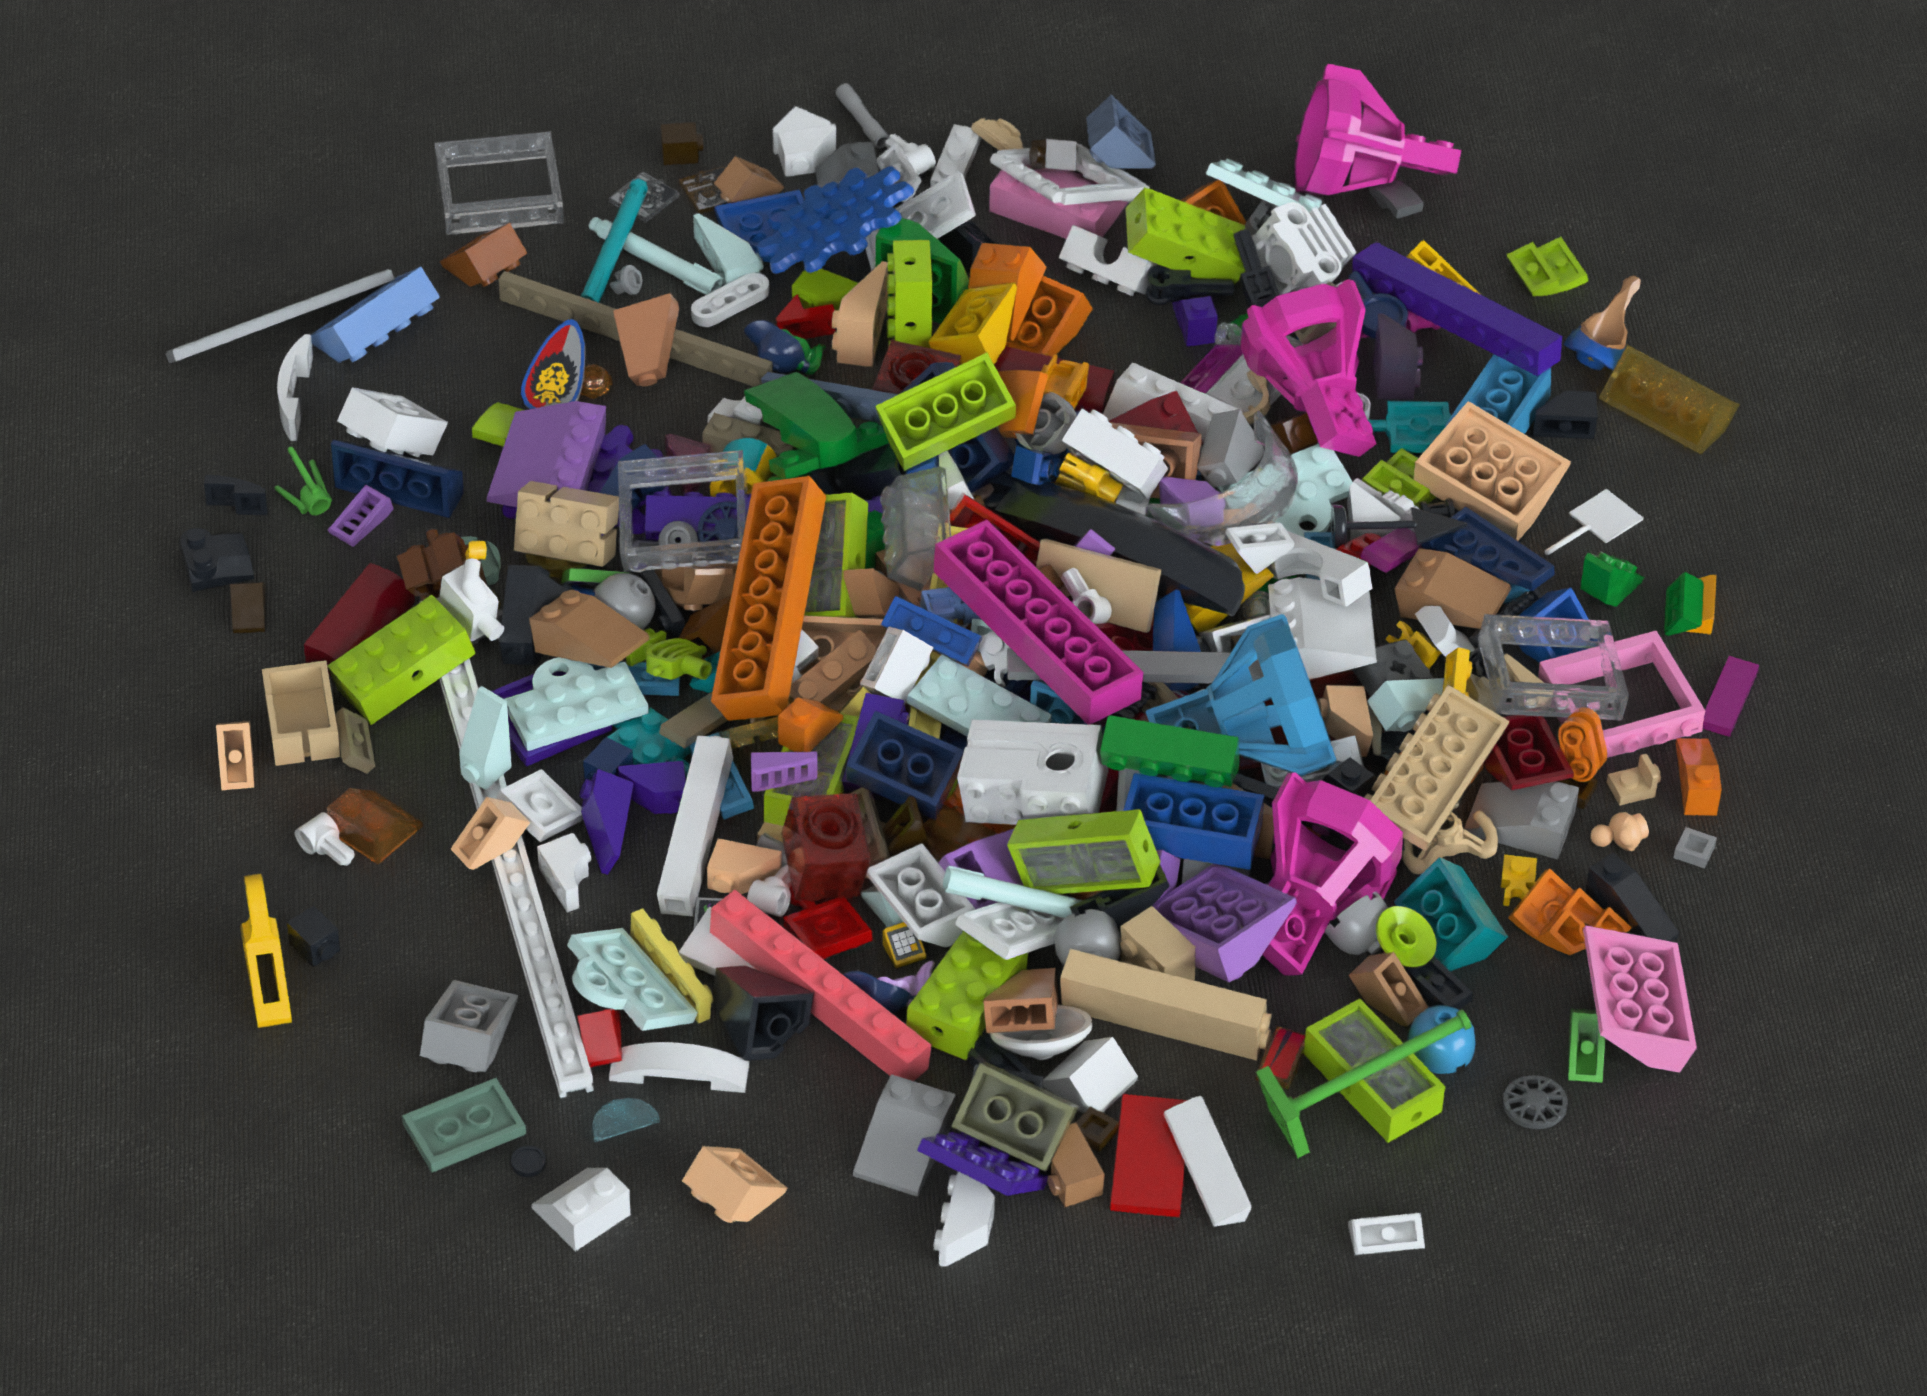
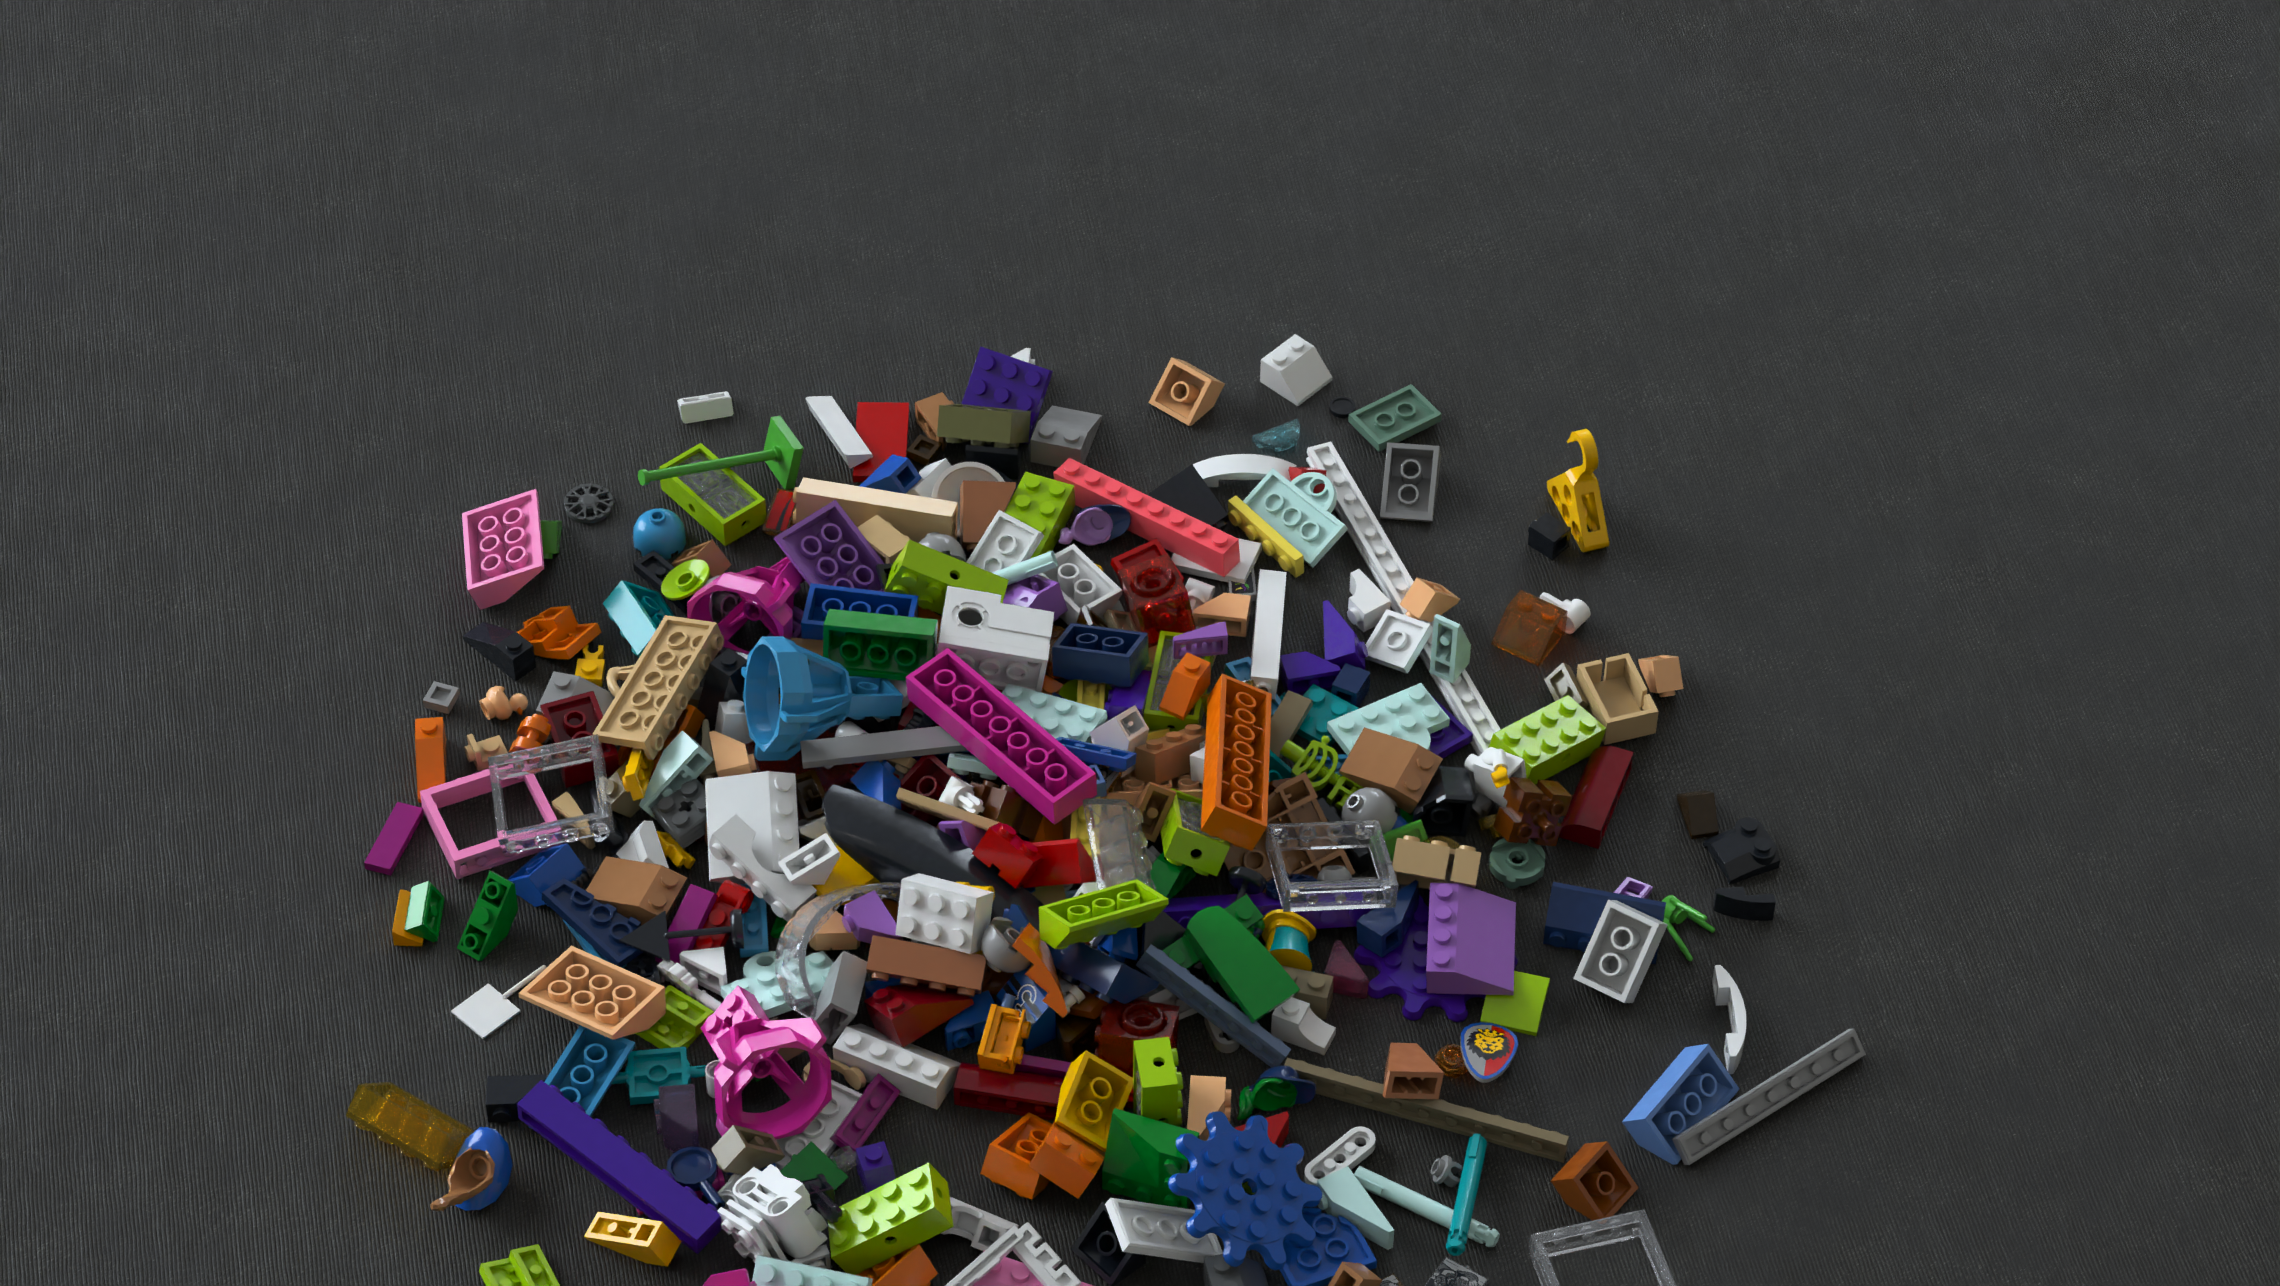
camera: 175 degrees right, 0 degrees up
none -> blue slope [859,454,922,494]
none -> red brick [972,822,1044,889]

